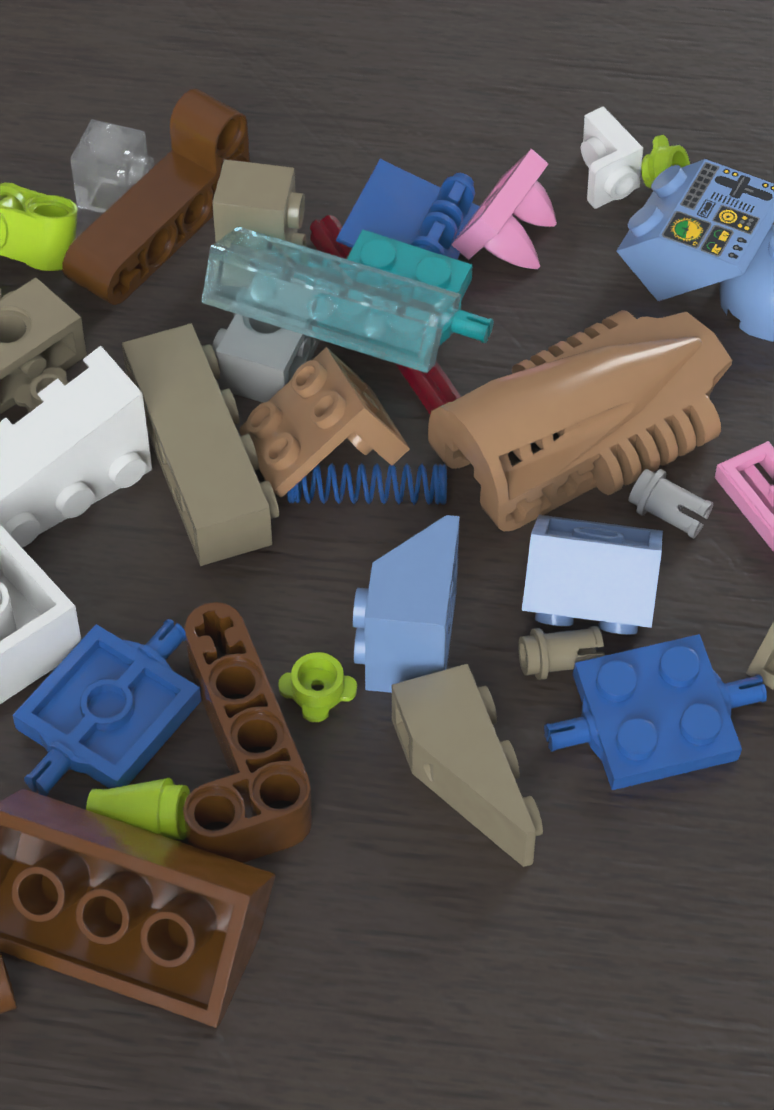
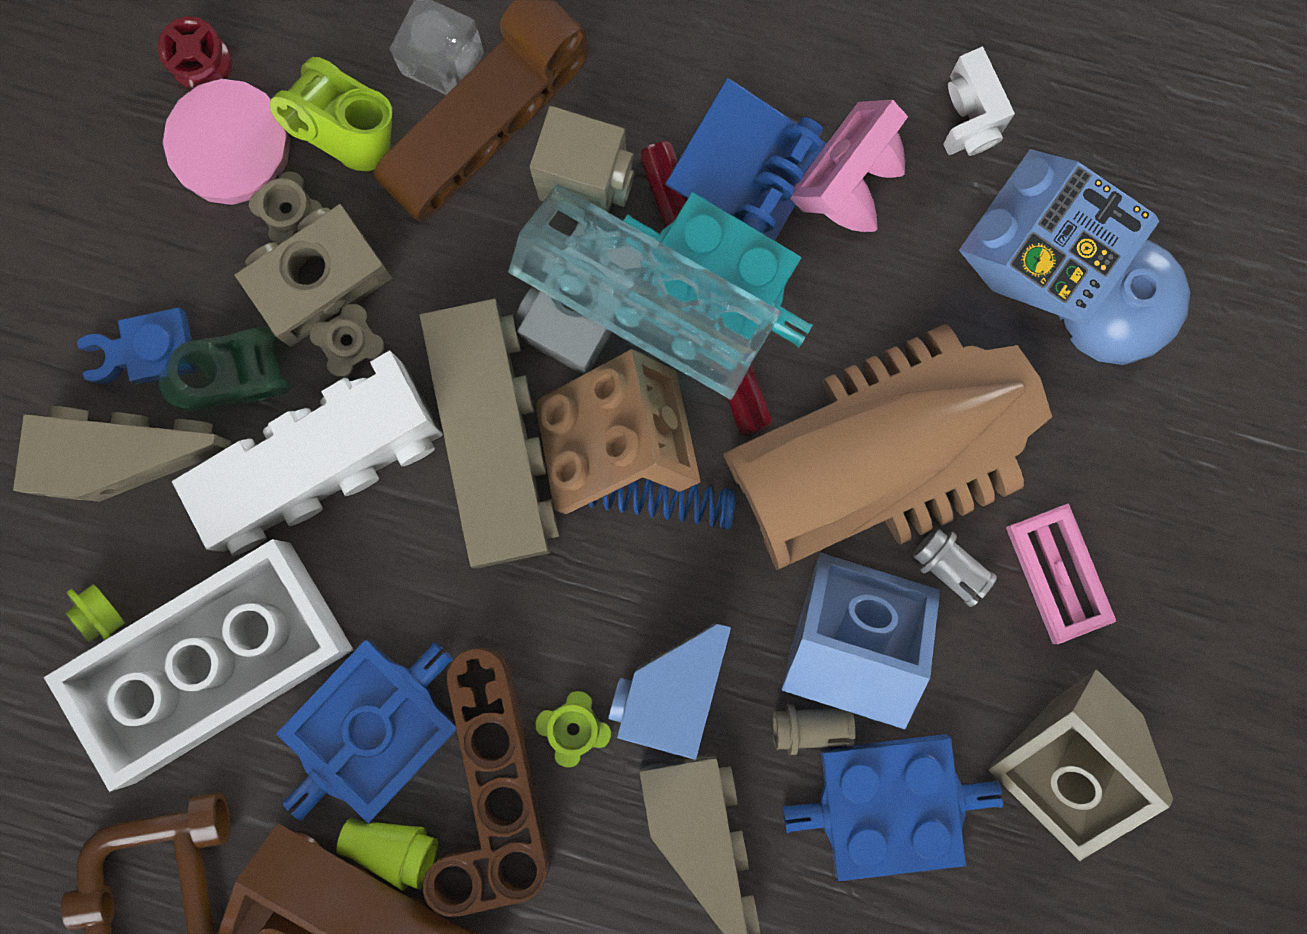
camera: 10 degrees right, 30 degrees up
lime plate [641,135,690,188] -> none

